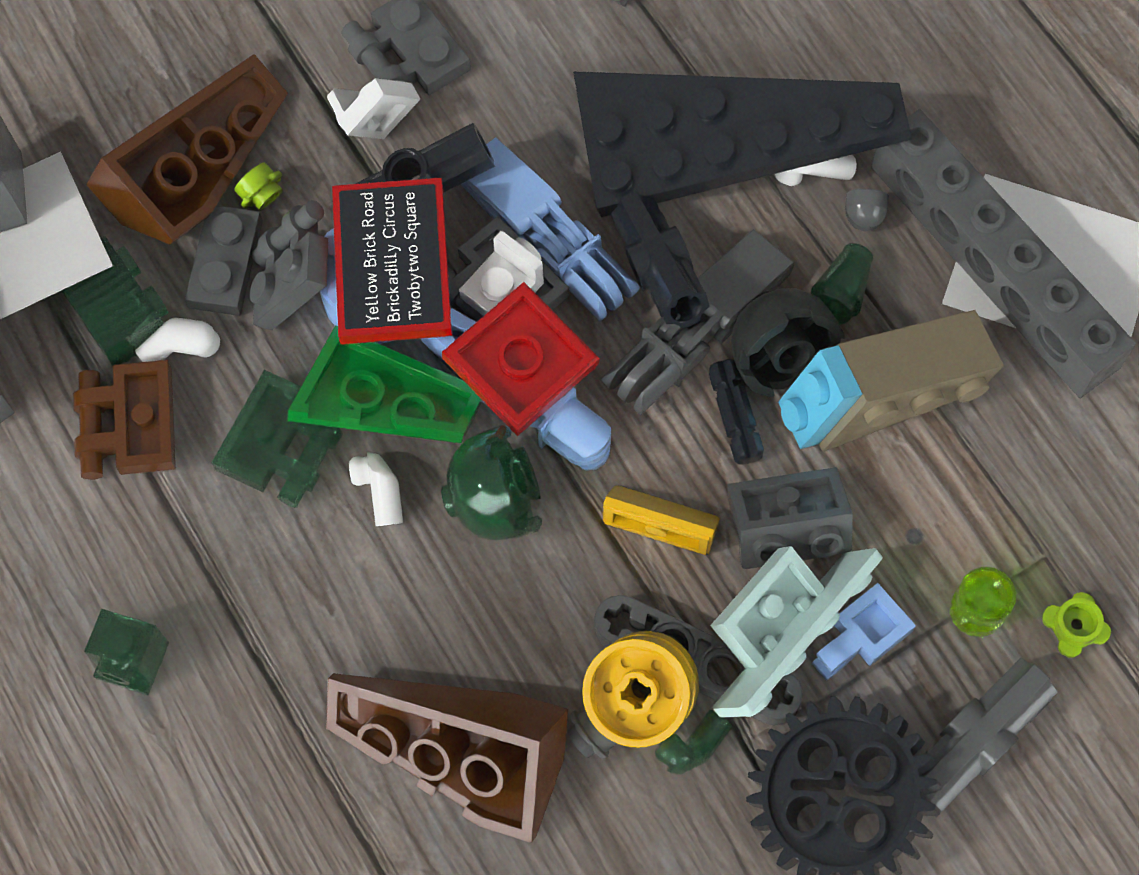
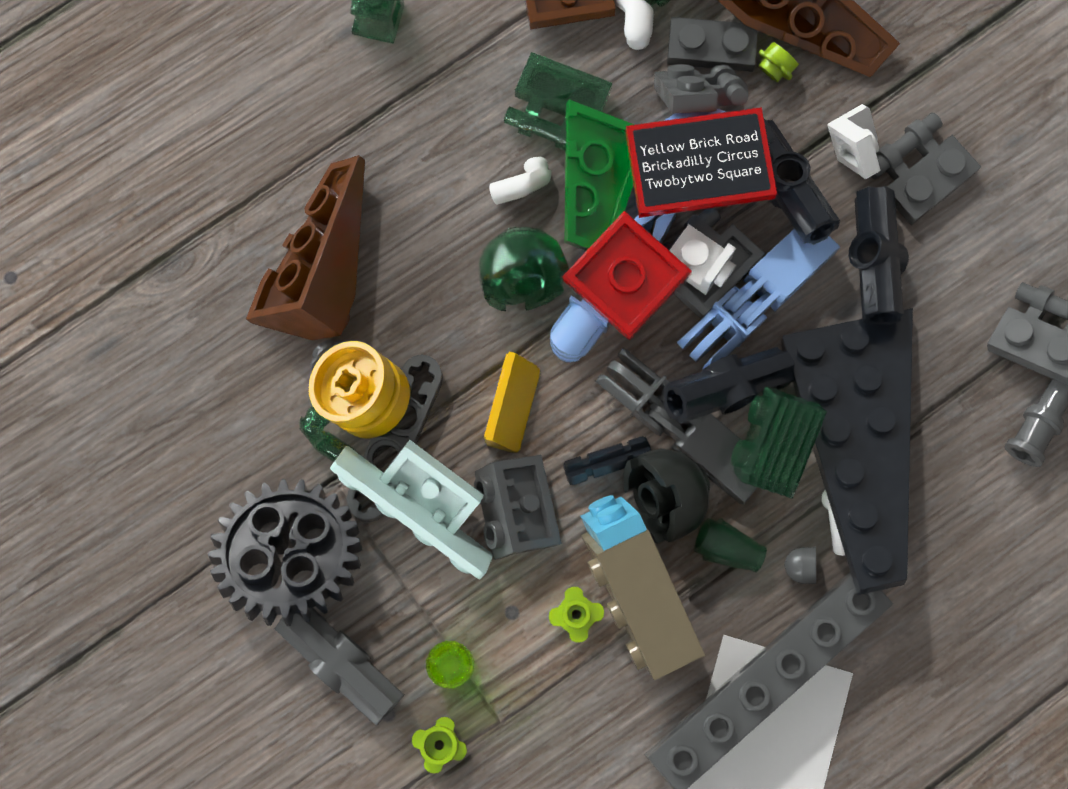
camera: 85 degrees right, 10 degrees up
light blue plate [812,583,916,681] -> none
none -> lime plate [549,587,604,643]
none -> clear green brick [731,386,827,499]
none -> black piece [848,186,909,325]

